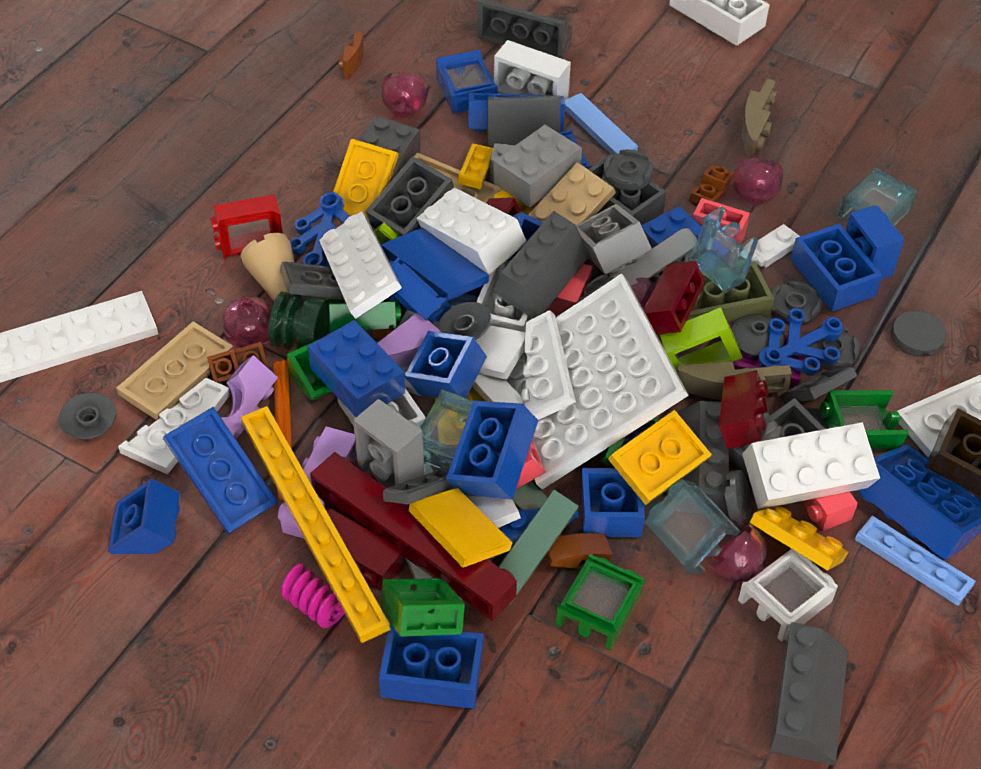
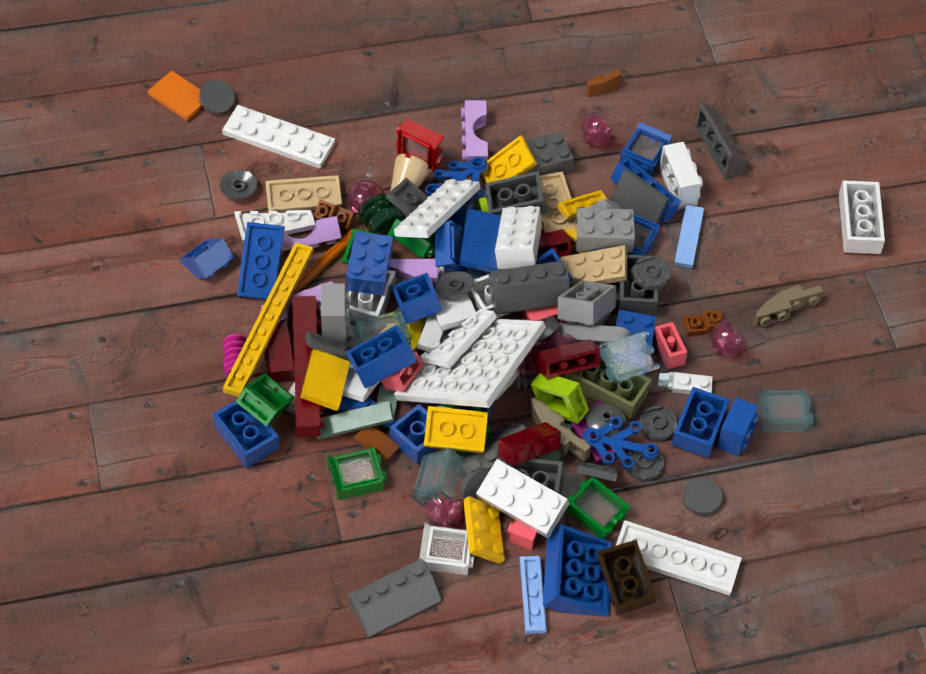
camera: 45 degrees right, 5 degrees up
none -> lavender arch [461,100,488,162]

